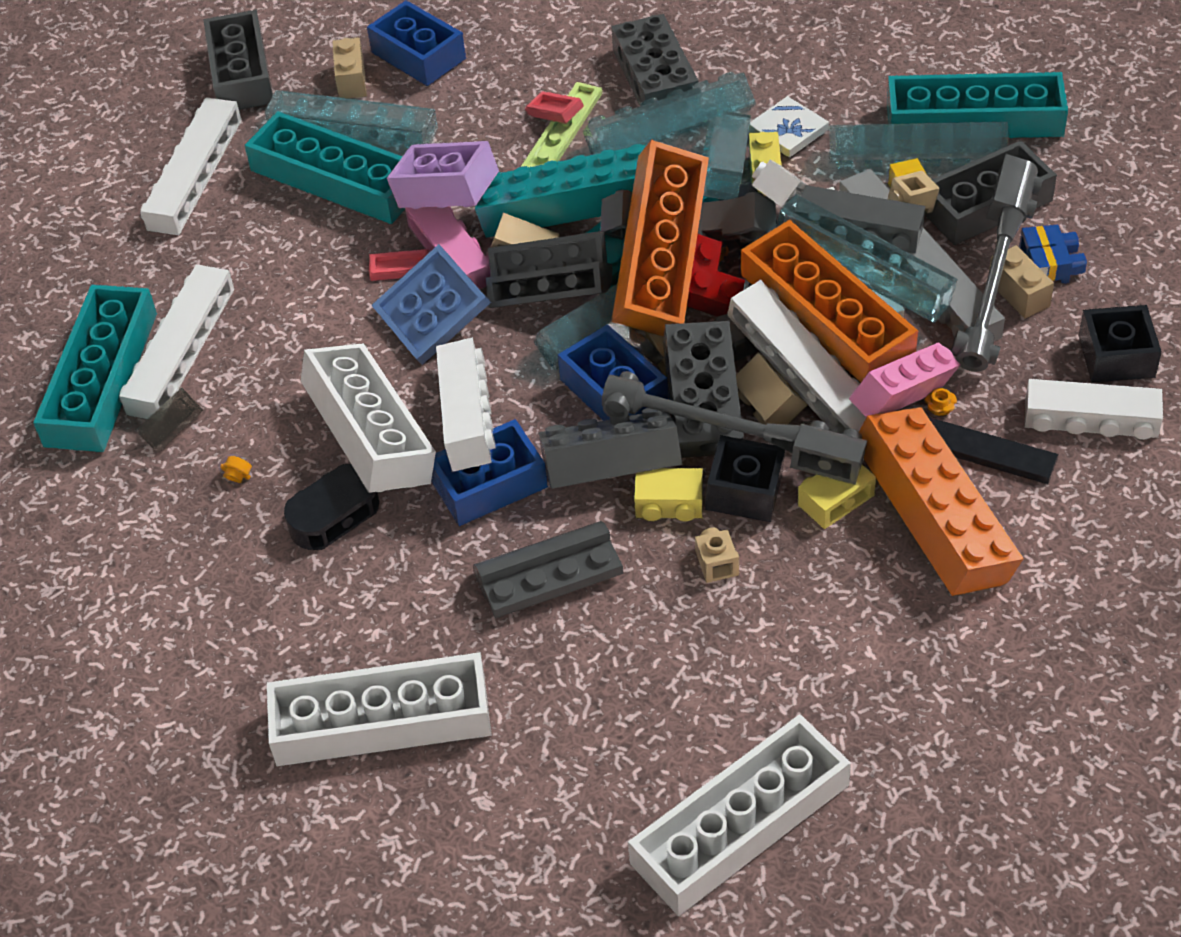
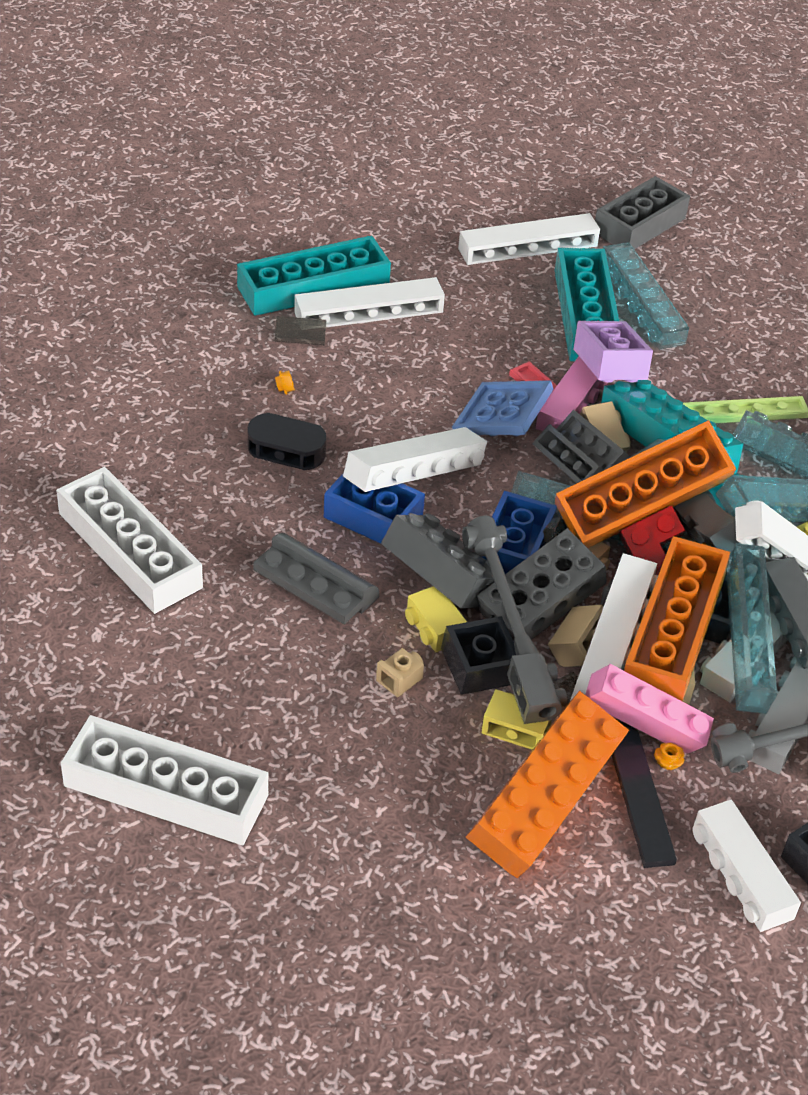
camera: 50 degrees right, 5 degrees down
white brick [301,343,436,493] -> none
tan brick [333,37,367,100] -> none
blue brick [367,0,466,86] -> none
coral tile [525,91,584,123] -> none

